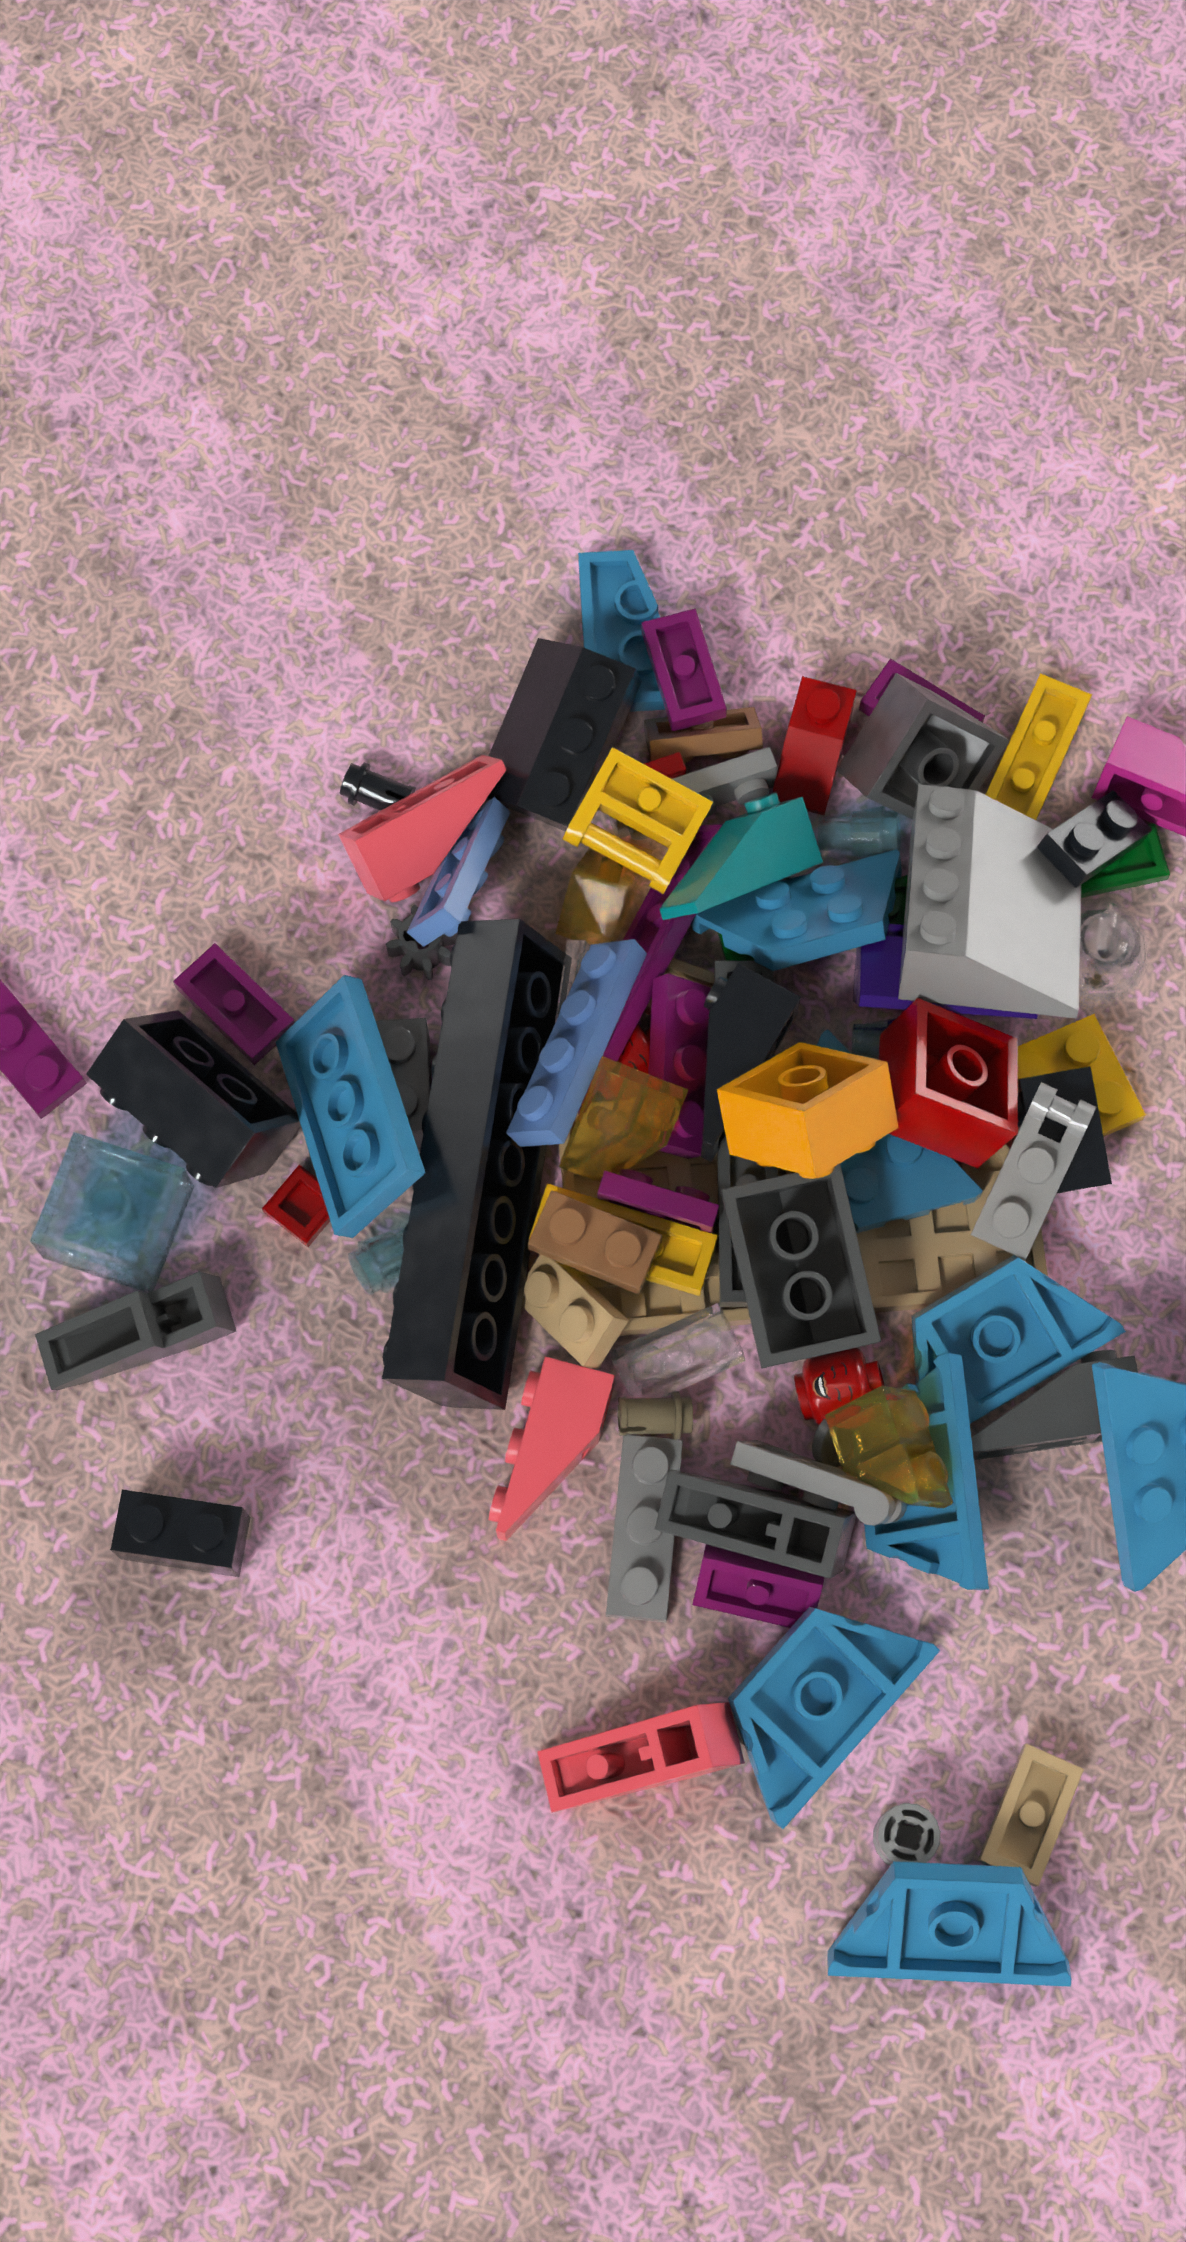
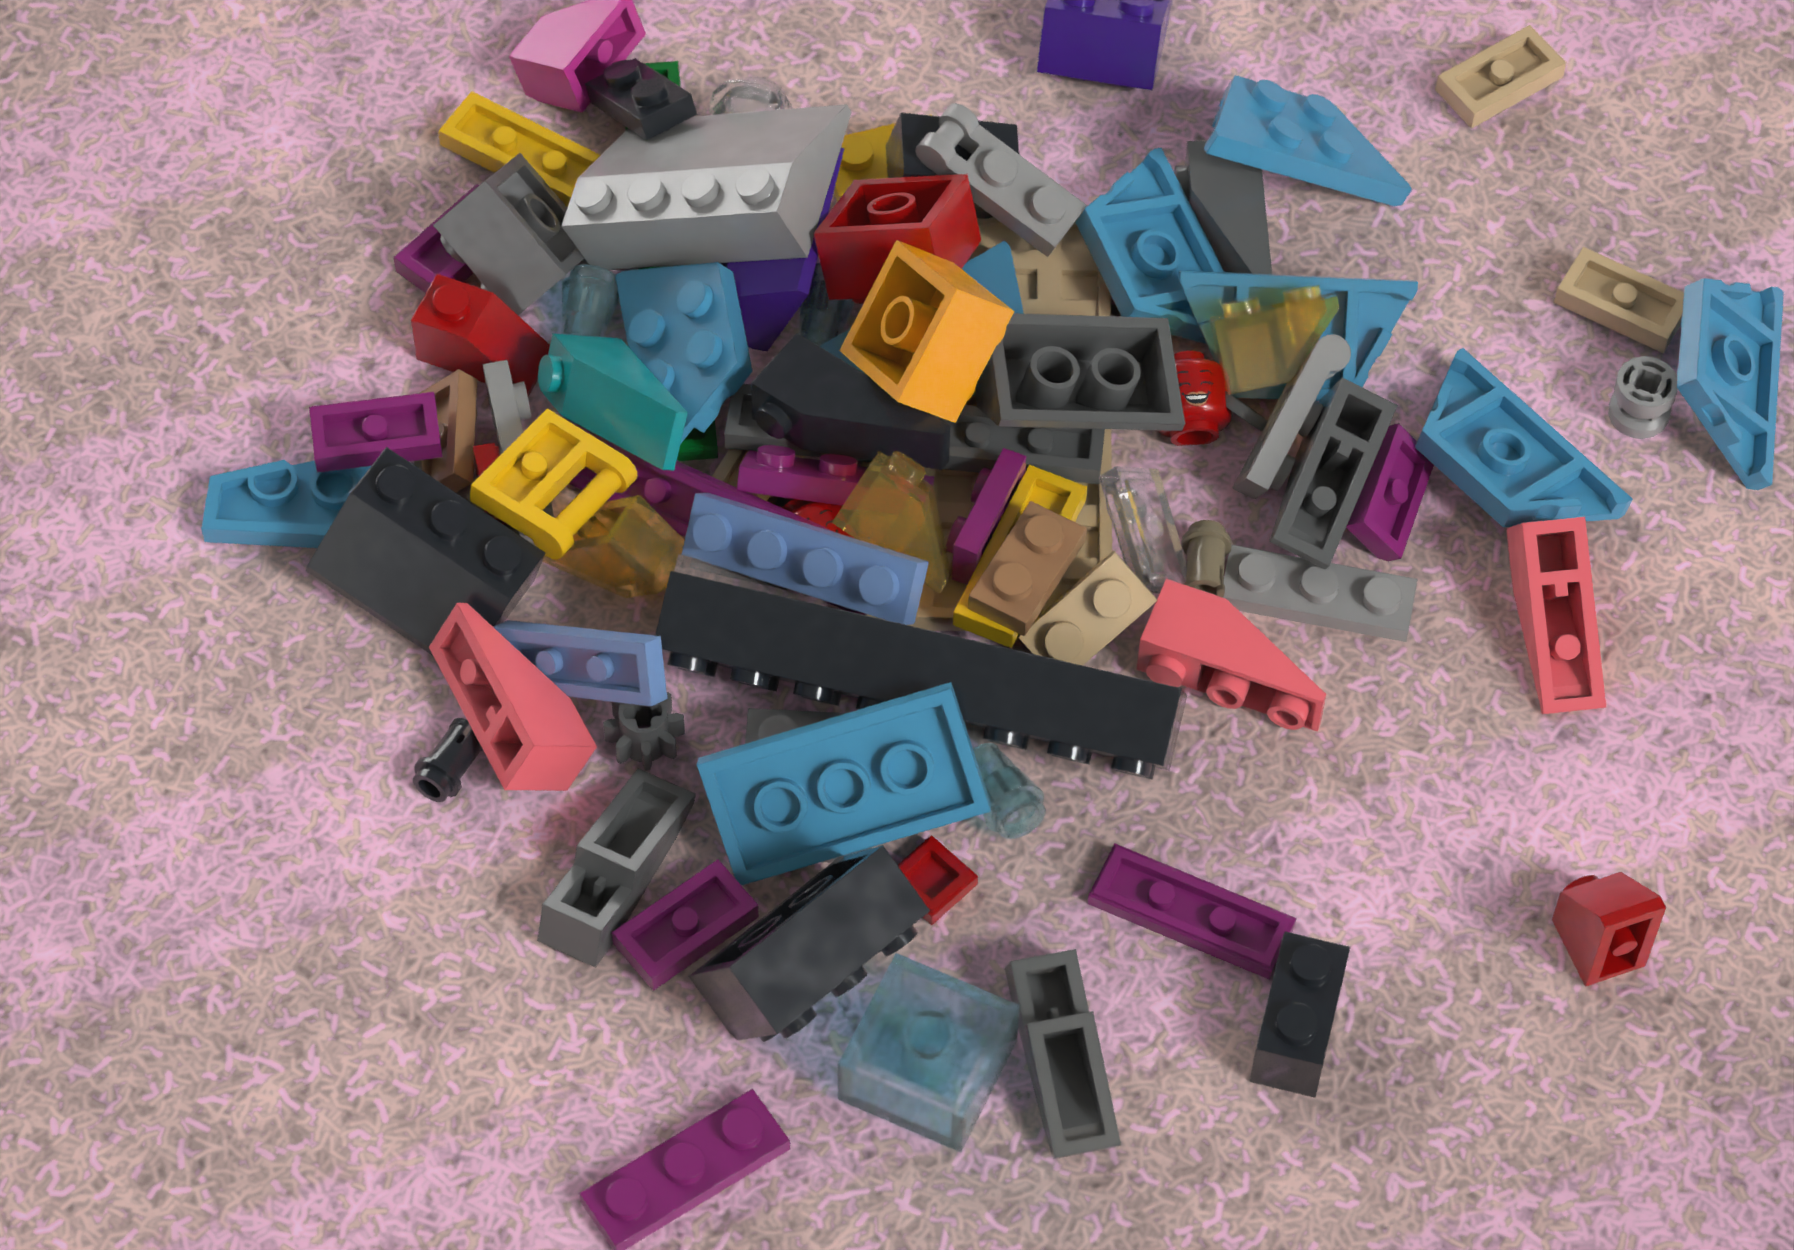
camera: 85 degrees left, 15 degrees down
none -> dark grey slope [537,768,696,968]
none -> magenta tile [1087,843,1297,980]
none -> red slope [1552,872,1667,987]

